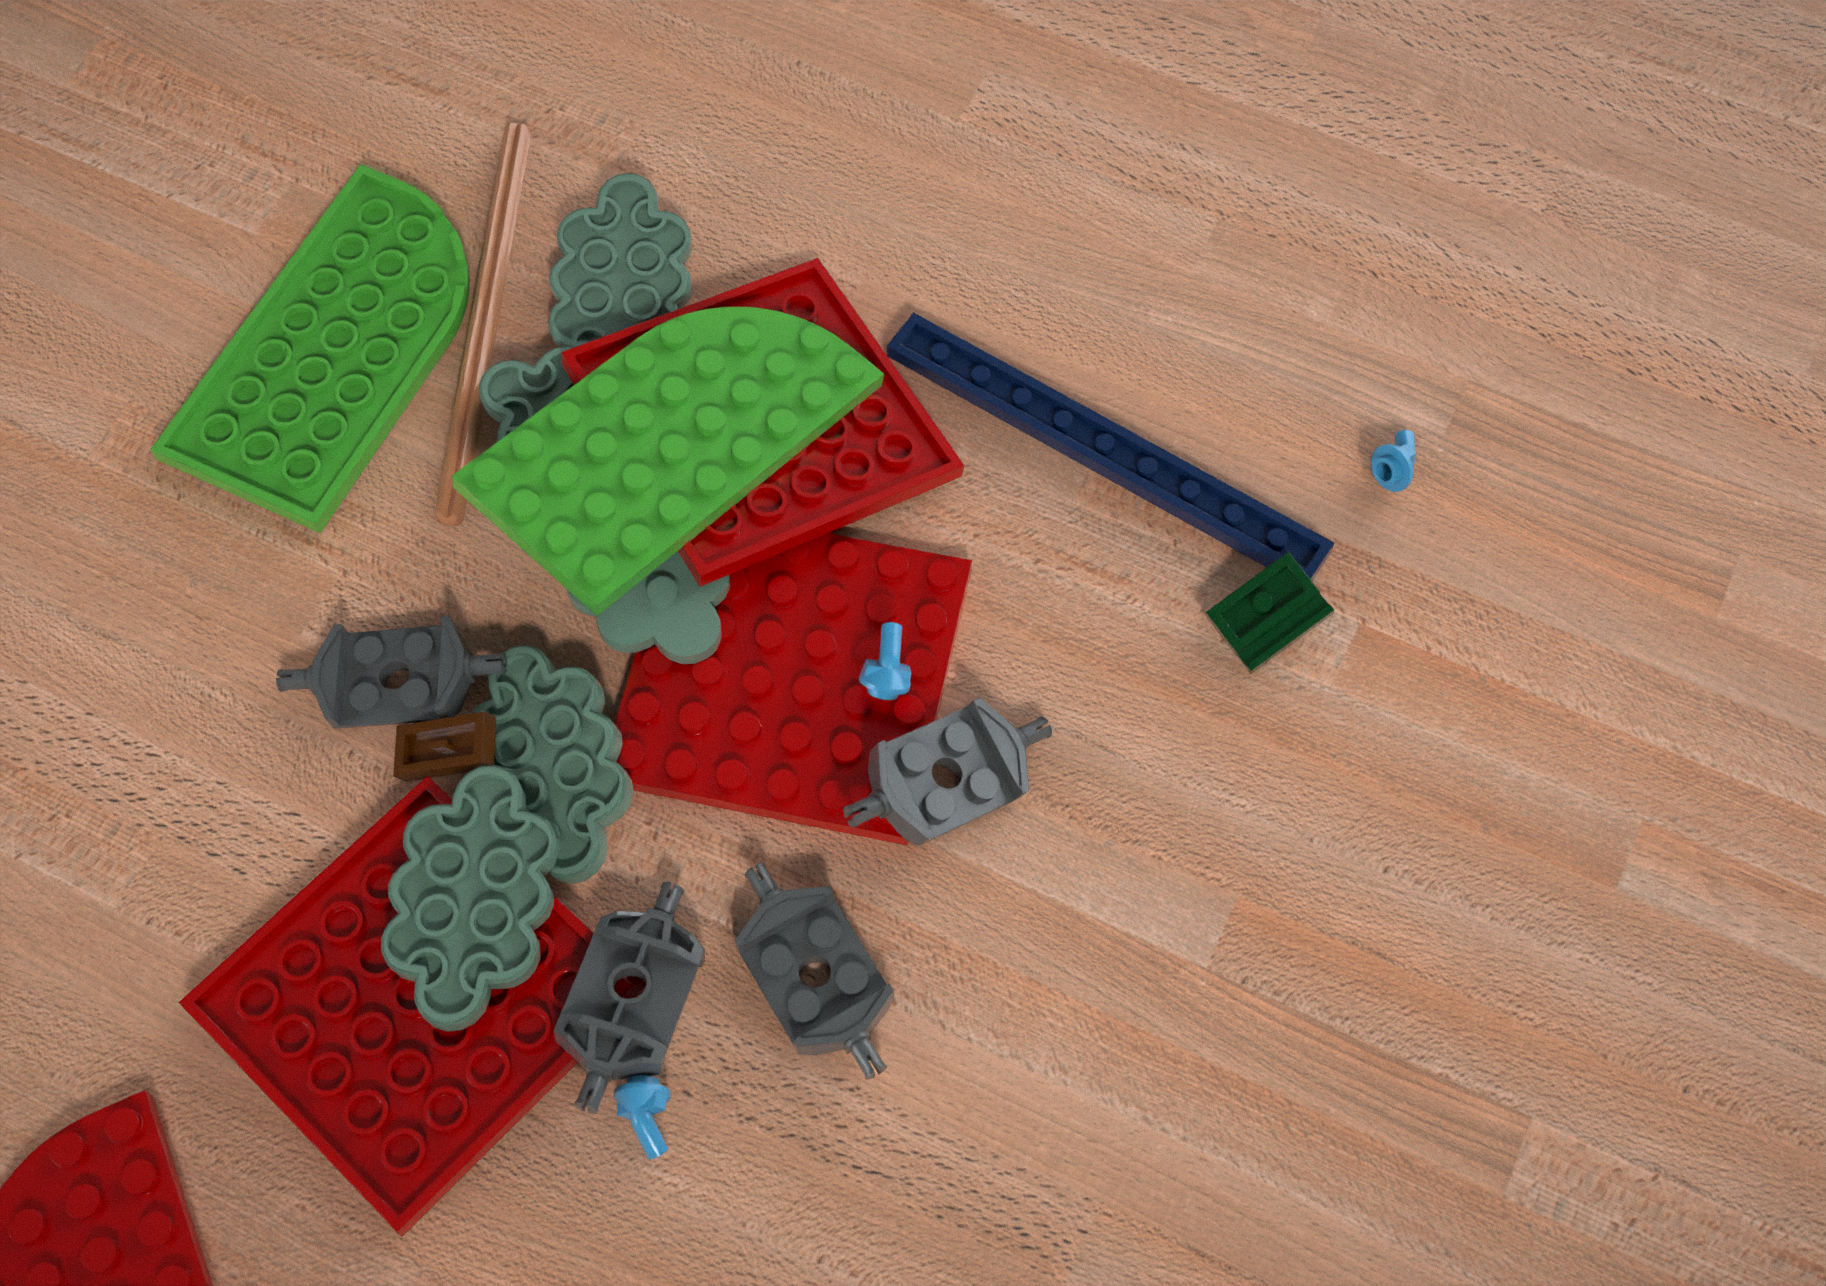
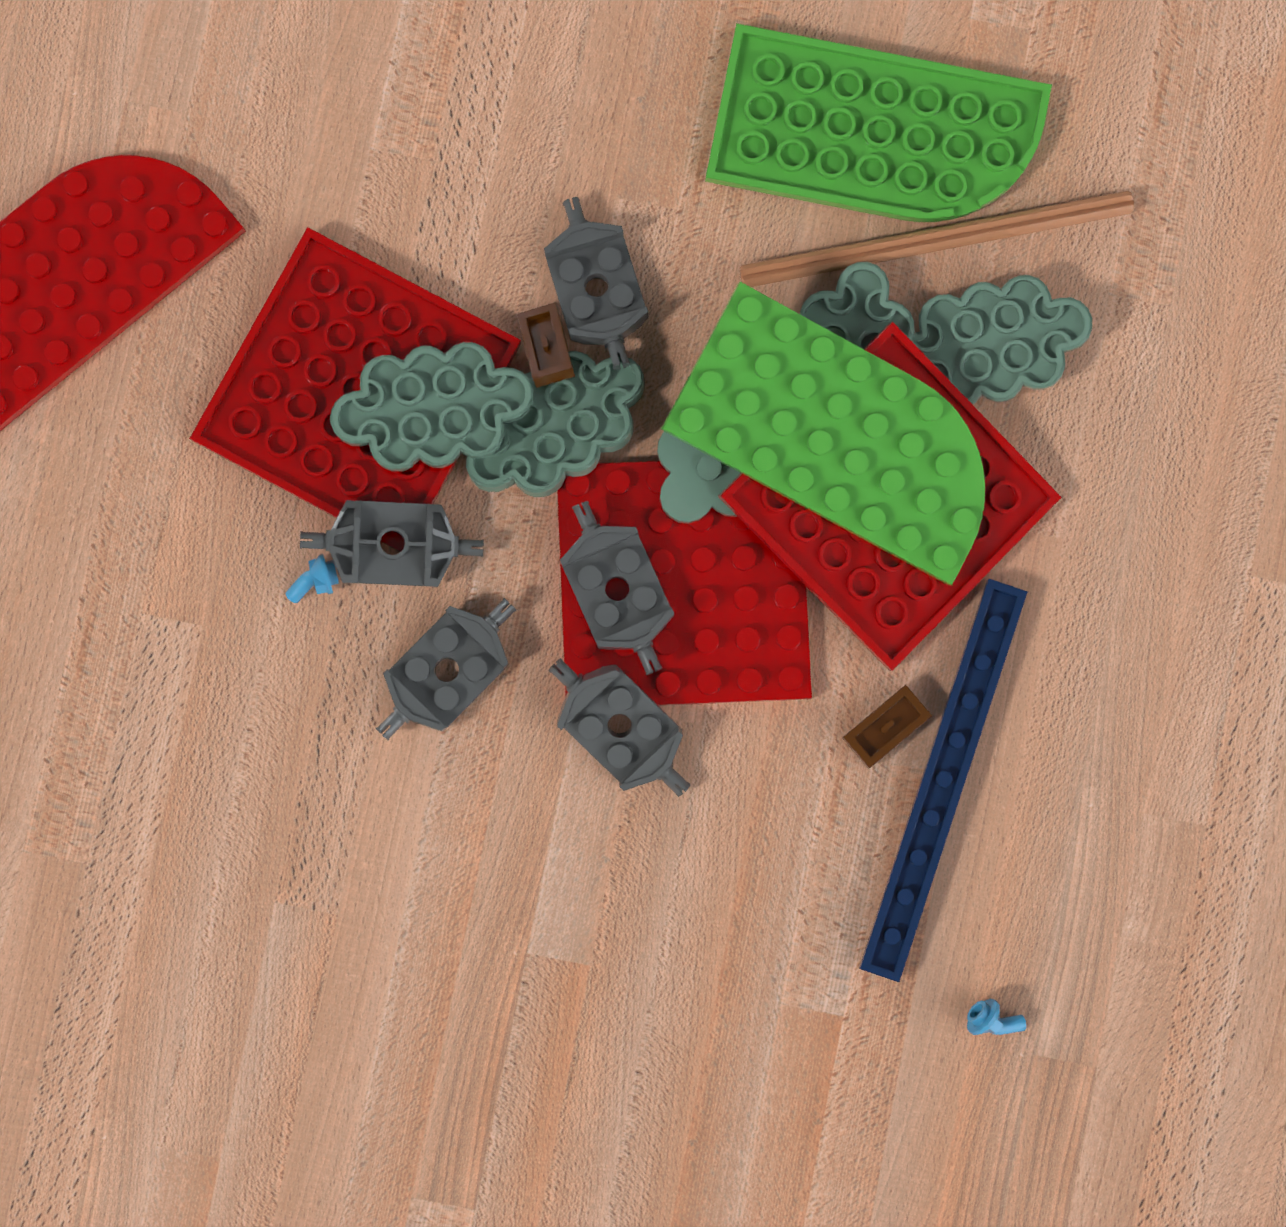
camera: 70 degrees right, 20 degrees up
dark azure plate [859,622,911,700] -> none
dark green plate [1206,552,1334,674] -> none
none -> dark grey plate [560,501,674,675]
none -> reddish brown plate [842,685,932,769]

